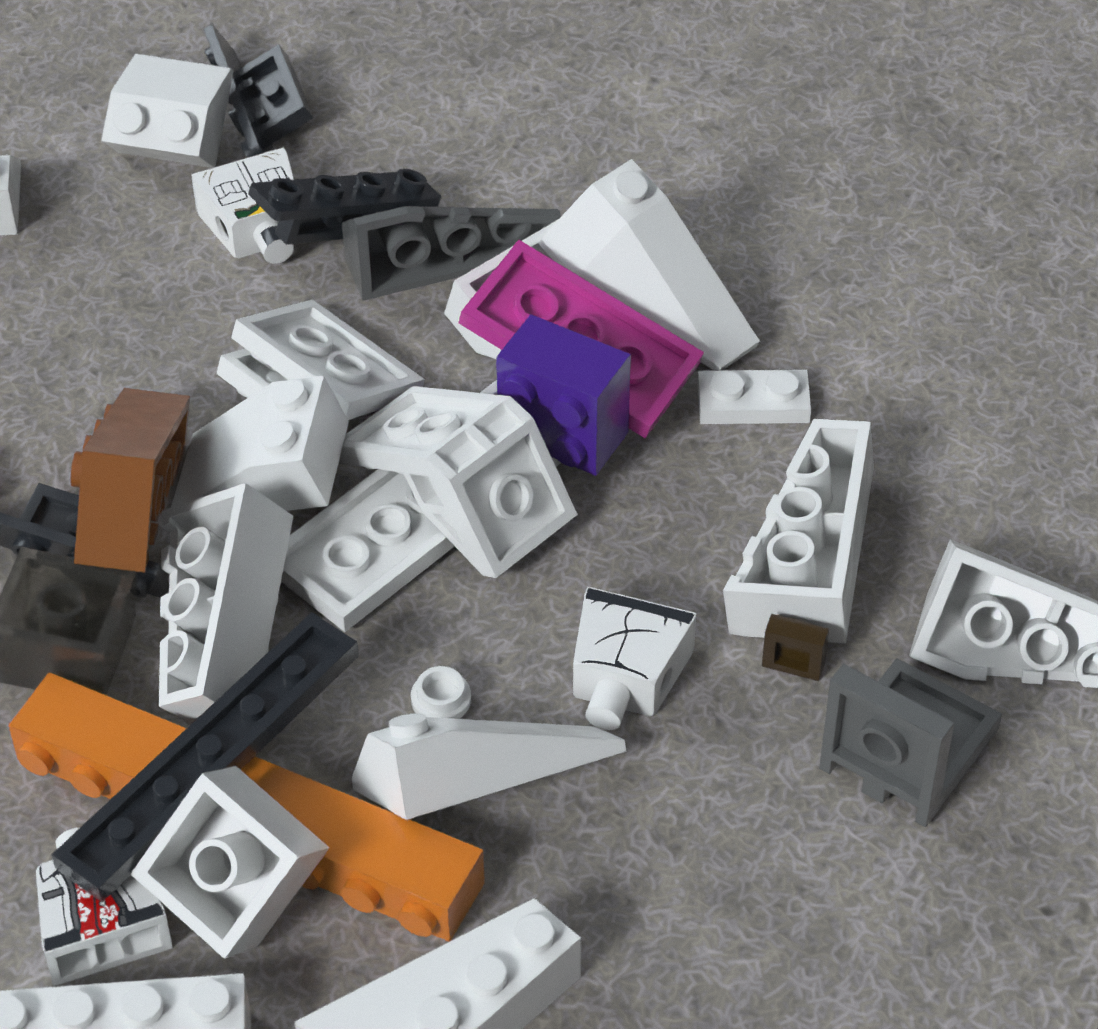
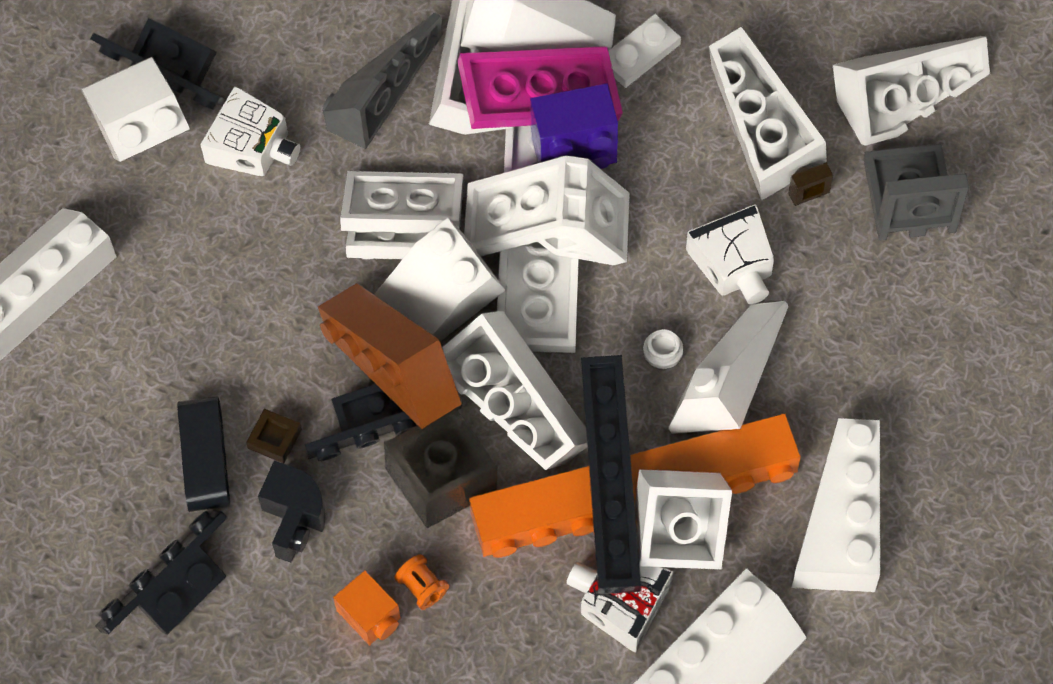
camera: 40 degrees left, 15 degrees up
black bracket [248,168,442,245] -> none

